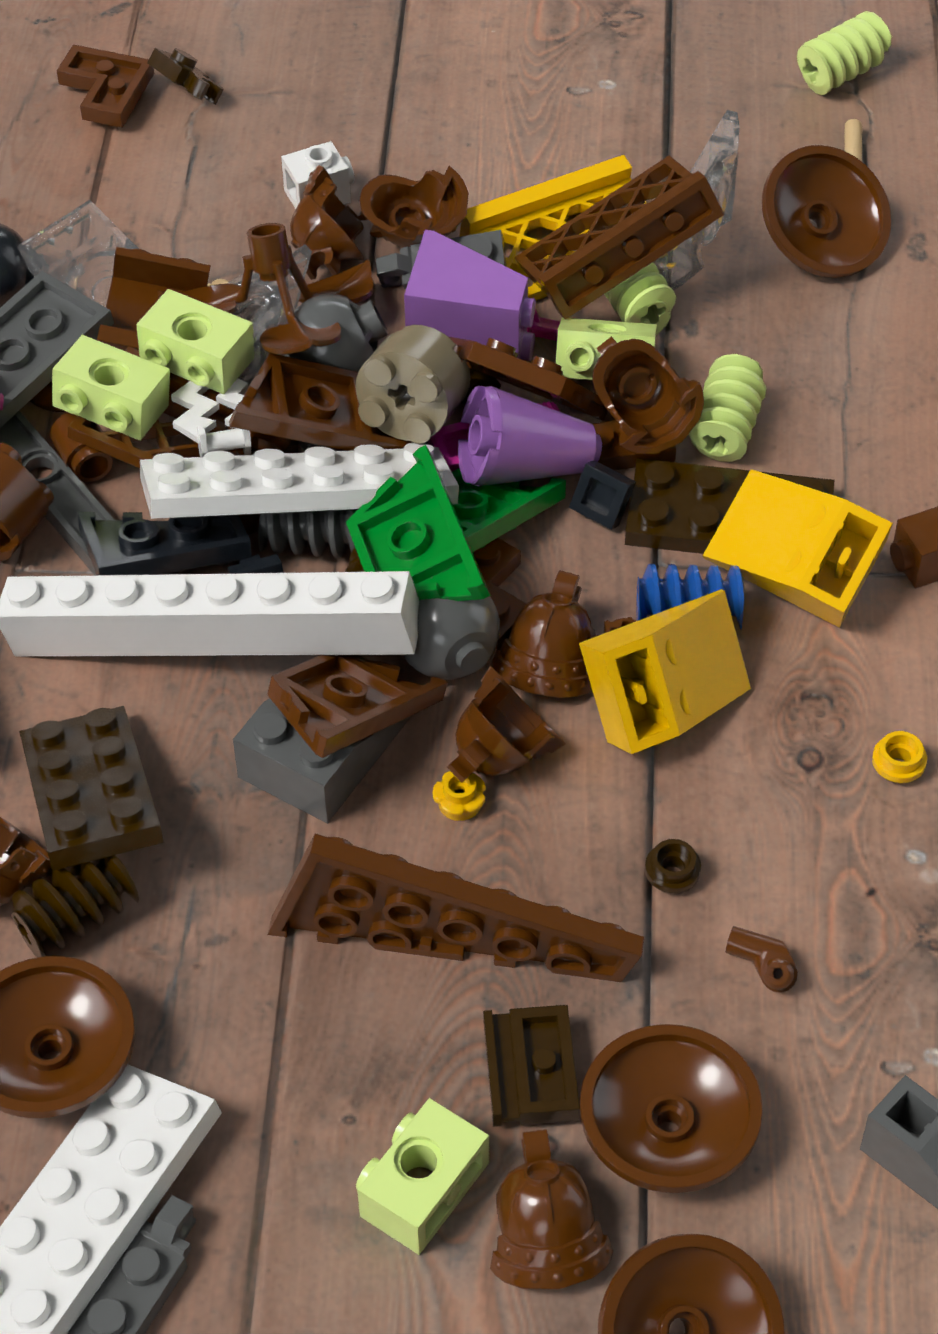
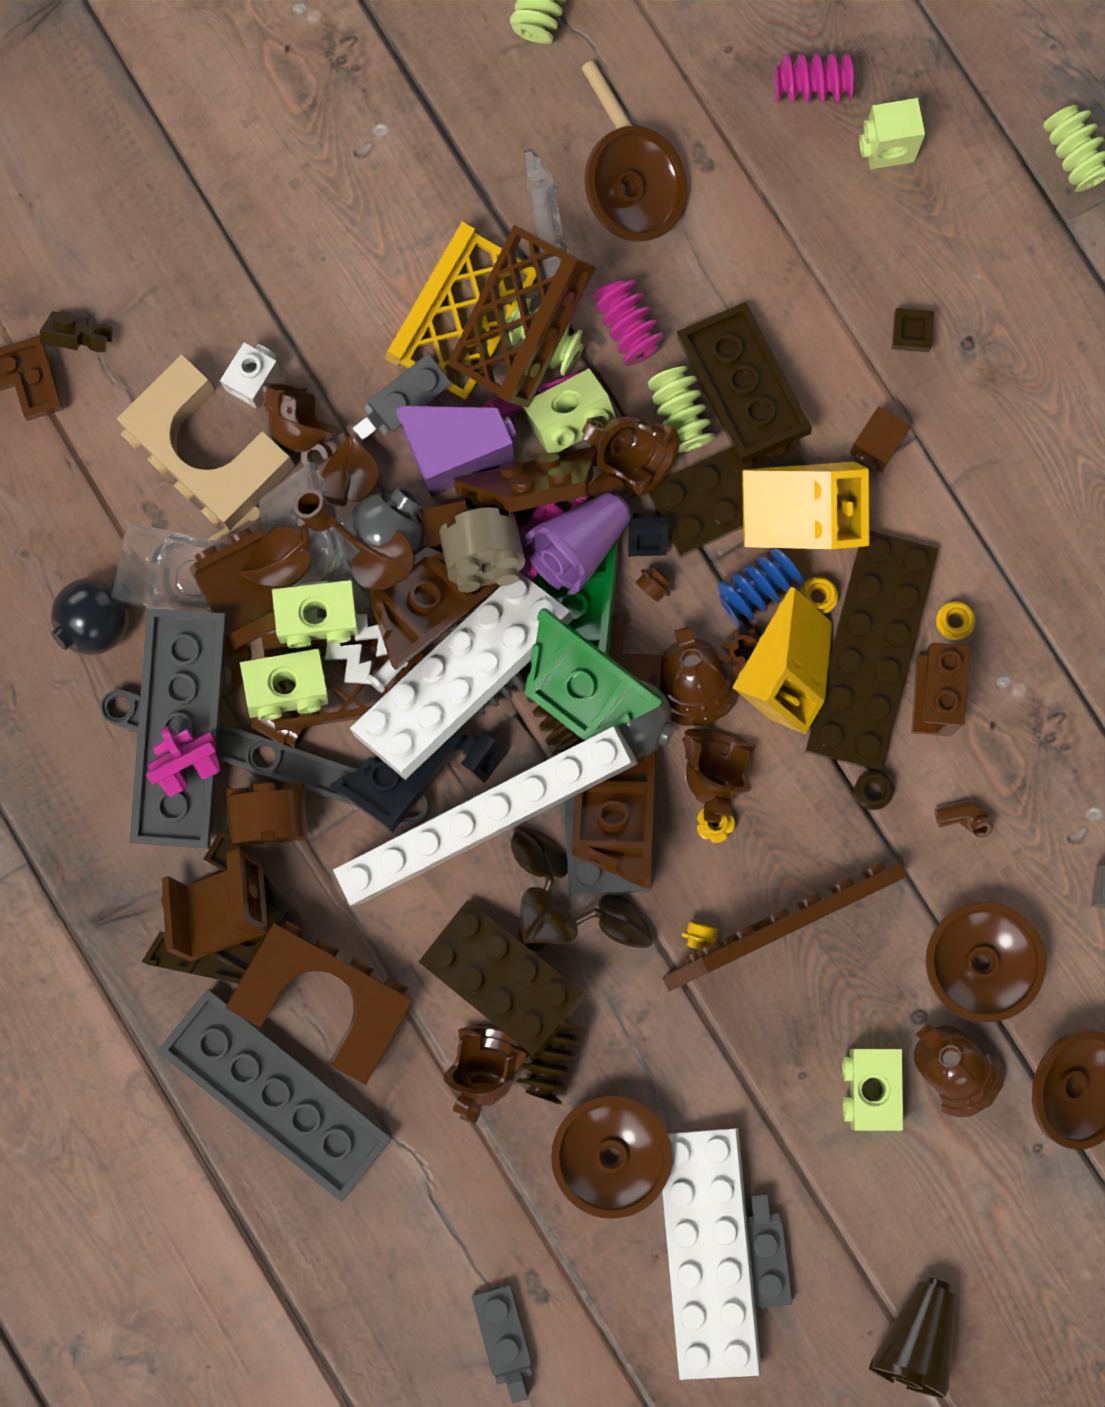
camera: 30 degrees left, 30 degrees up
reddish brown helmet [358,166,469,248] -> none
dark brown plate [483,1005,580,1127] -> none
none -> tan arch [116,354,295,531]
none -> dark brown plant [511,827,653,952]
none -> dark pink piece [591,279,665,366]
none -> reddish brown plate [636,567,671,602]
none -> dark brown plate [677,302,812,464]
none -> yellow plate [800,577,838,615]
none -> dark brown plate [805,530,938,772]
none -> reddish brown panel [911,642,970,737]

